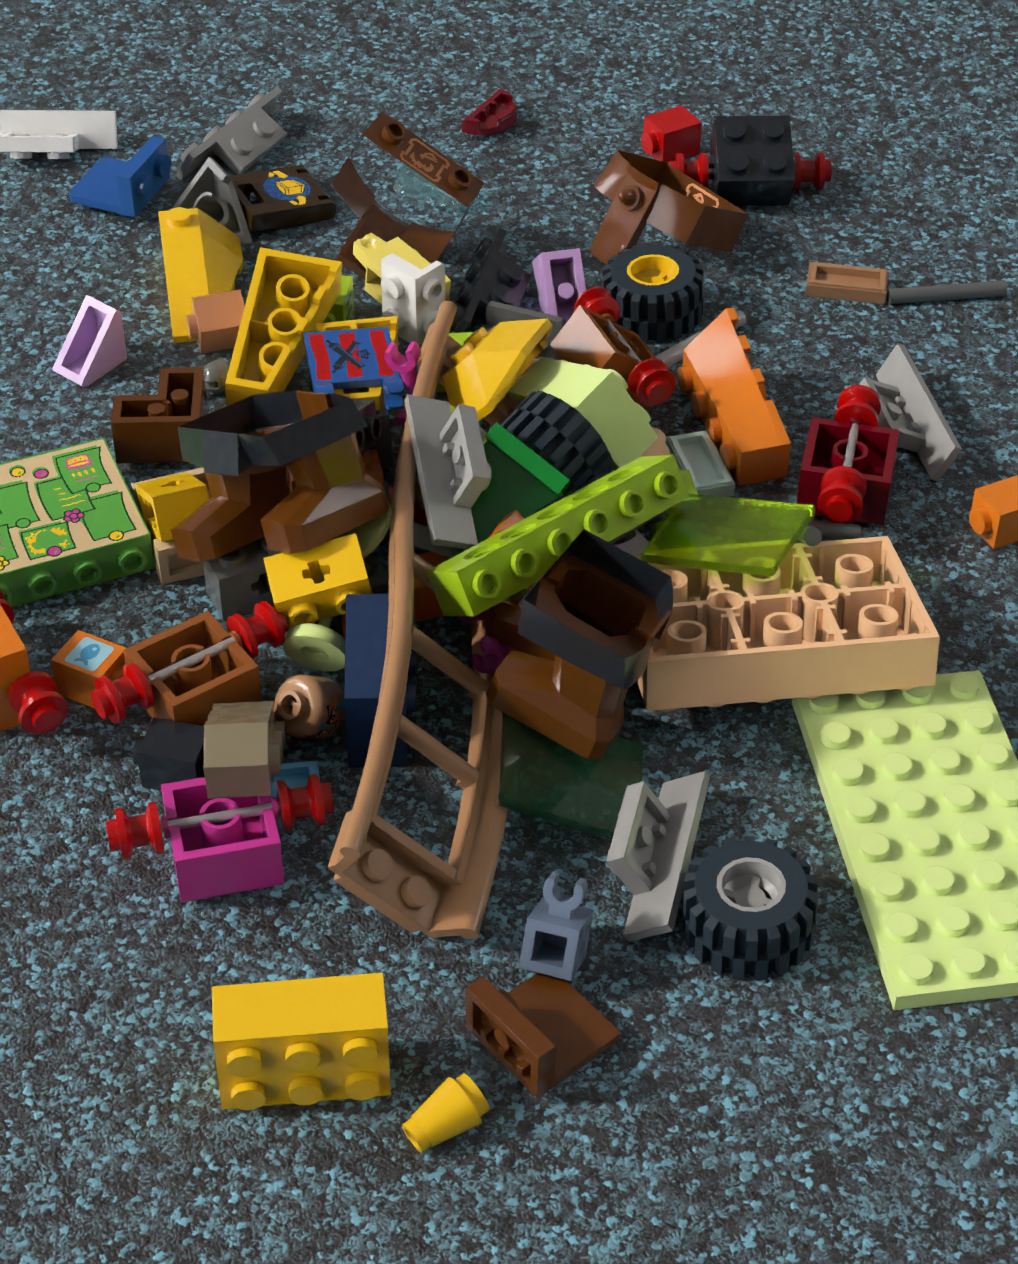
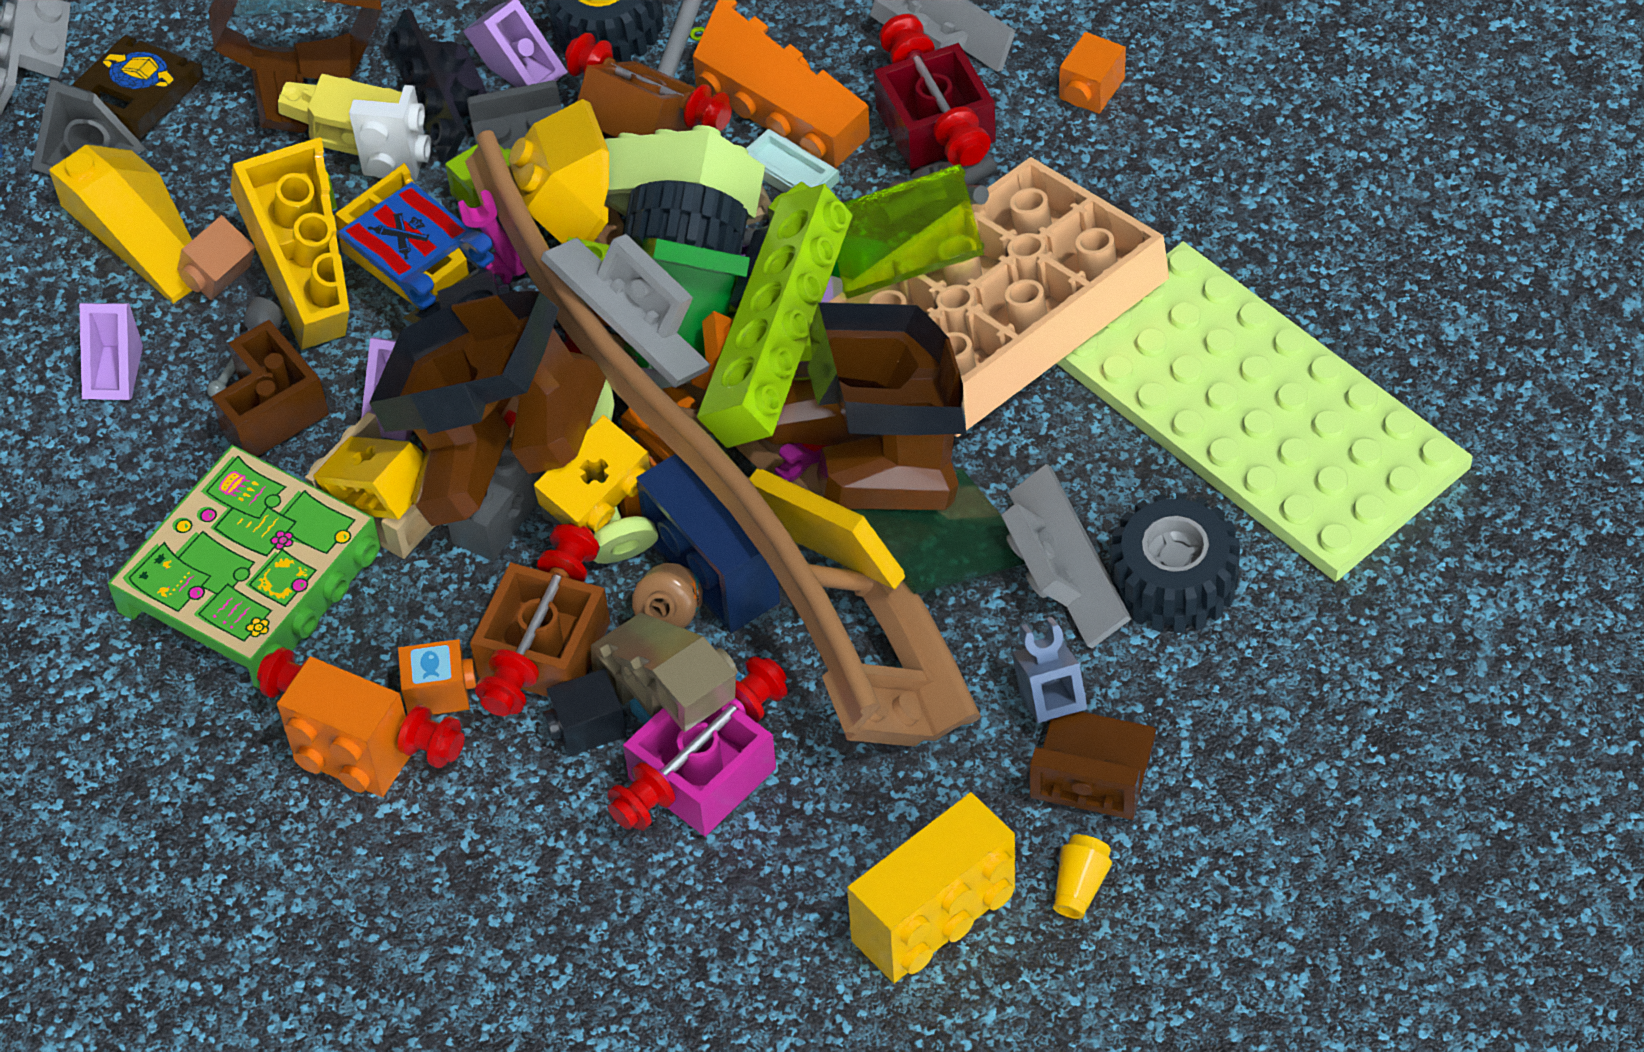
camera: 30 degrees left, 10 degrees up
none -> yellow tile [749,469,905,590]

